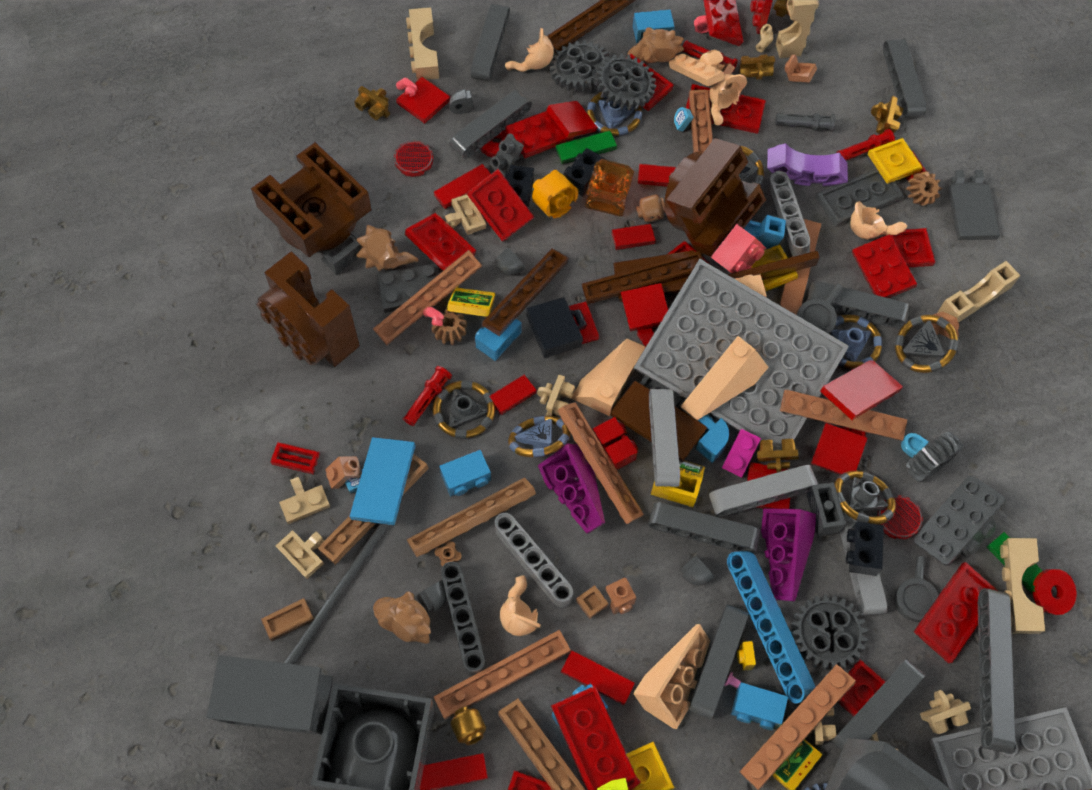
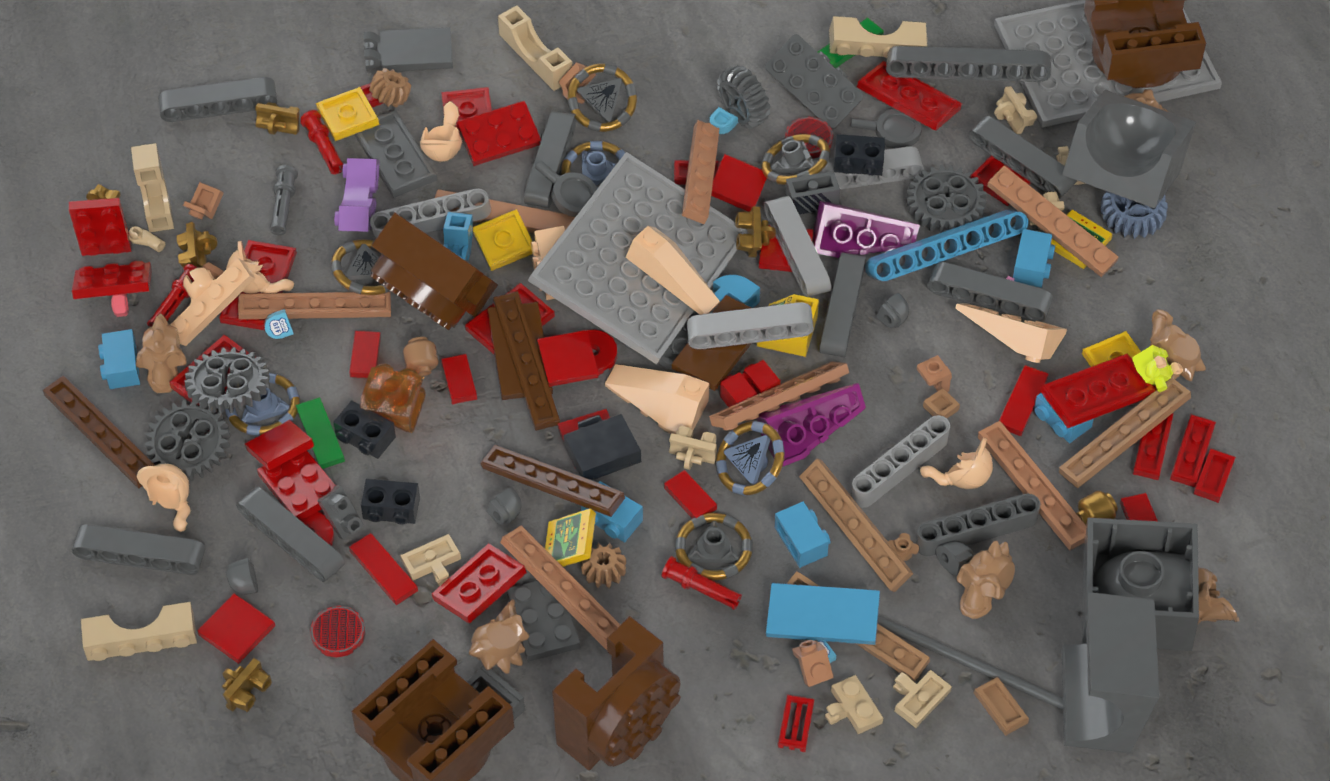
camera: 90 degrees left, 10 degrees down
coral arm [396,78,417,96] -> none
coral arm [423,307,444,326] -> none
red tile [466,169,535,242] -> none
light orange brick [532,170,578,218] -> none
coral brick [711,224,766,273] -> none
dark pink plate [722,429,761,478] -> none
reddish brown tile [727,251,820,280] -> none
yellow plate [737,641,756,671] -> none
tile [820,360,903,420] -> none
red tile [1033,569,1077,615] -> none

